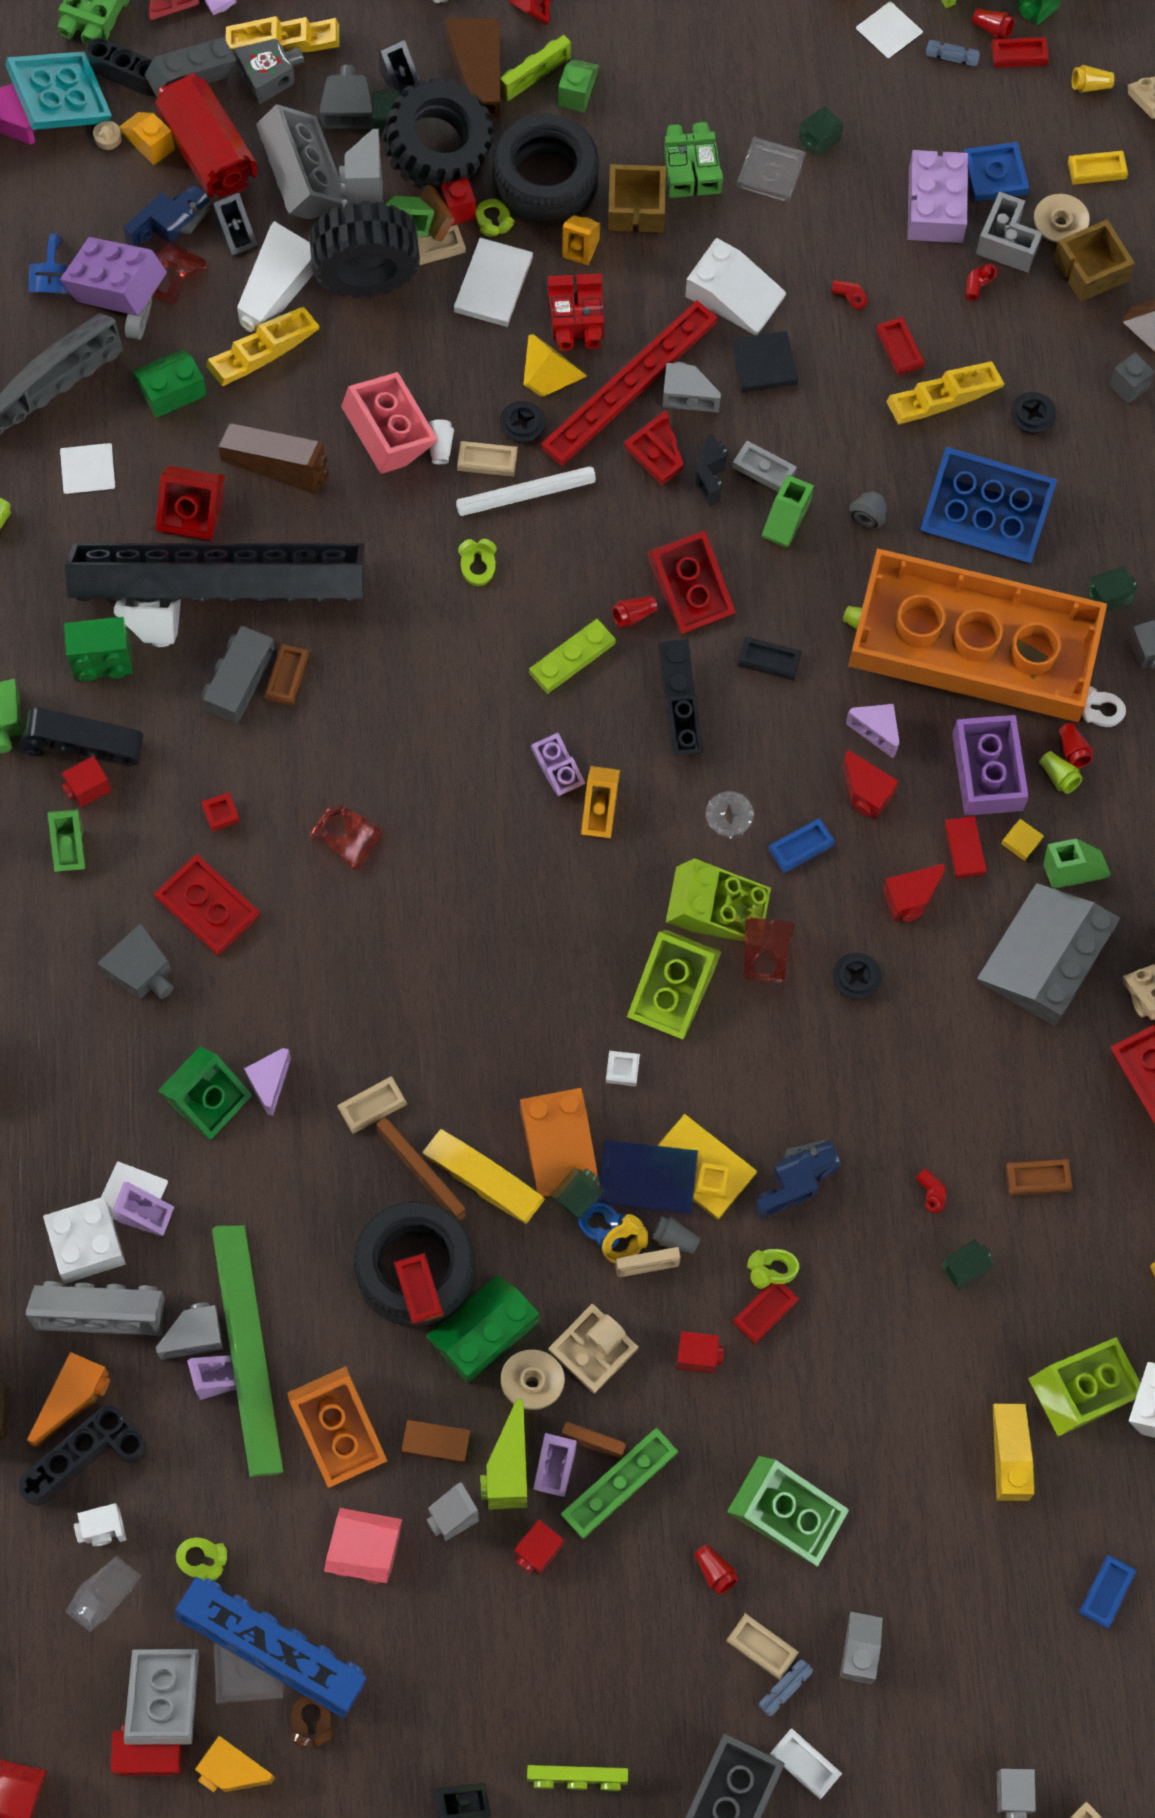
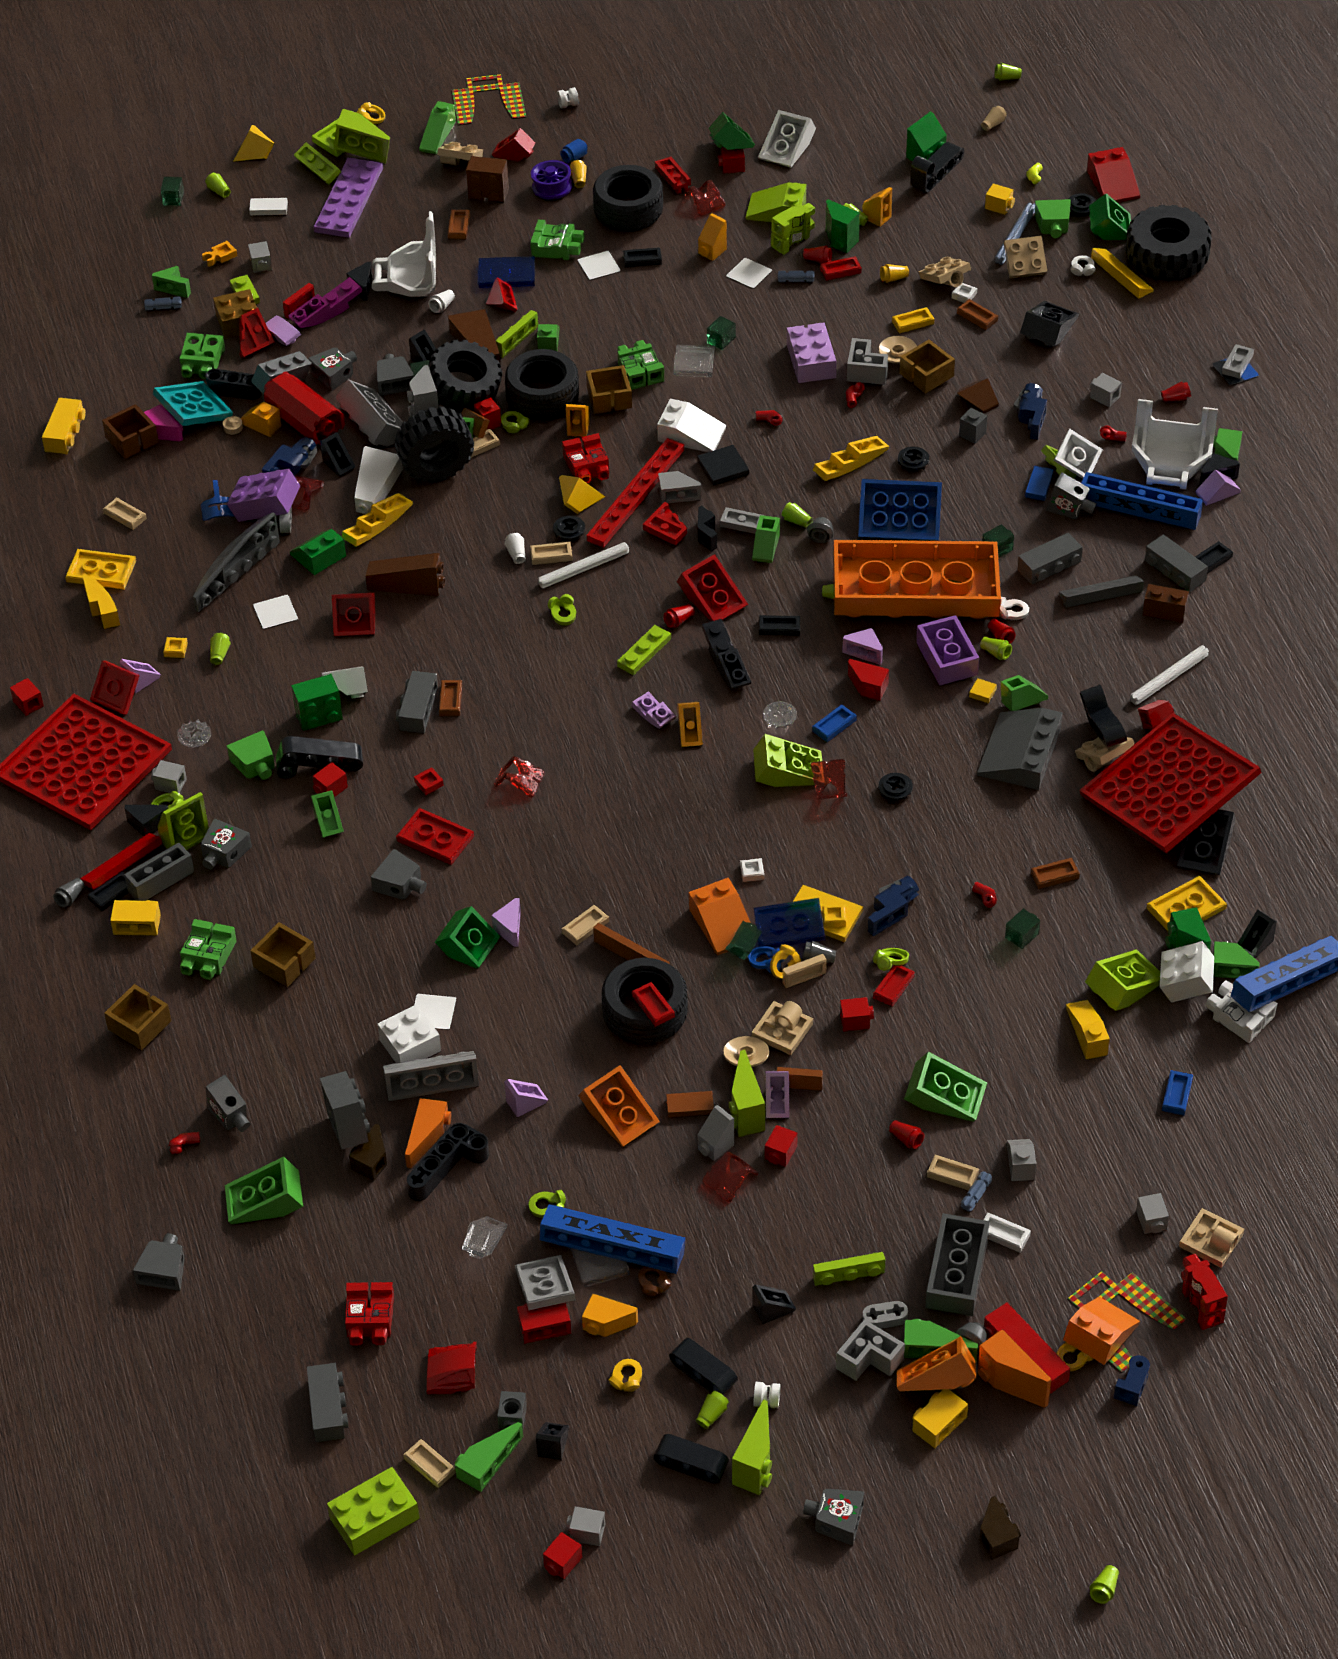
camera: 10 degrees left, 20 degrees down
black brick [65,543,365,601] -> none
white brick [74,1503,126,1546] -> none
lavender slope [113,1182,174,1236] -> none
light grey slope [156,1303,223,1360] -> none
bright green tile [212,1225,283,1477] -> none
yellow slope [226,16,339,53] -> none
coral slope [324,1508,402,1584] -> none
coral slope [341,372,438,474] -> none
yellow slope [422,1129,545,1224] -> none
green slope [426,1275,539,1384] -> none
white tile [454,238,533,327] -> none
bright green plate [561,1427,678,1540] -> none
lime slope [627,929,721,1039] -> none
red tile [876,316,925,376] -> none
red slope [883,863,945,922] -> none
red tile [944,816,987,879] -> none
blue plate [963,142,1029,202] -> none
none -> clear red piece [702,1152,759,1202]
none -> lime cone [781,502,813,528]

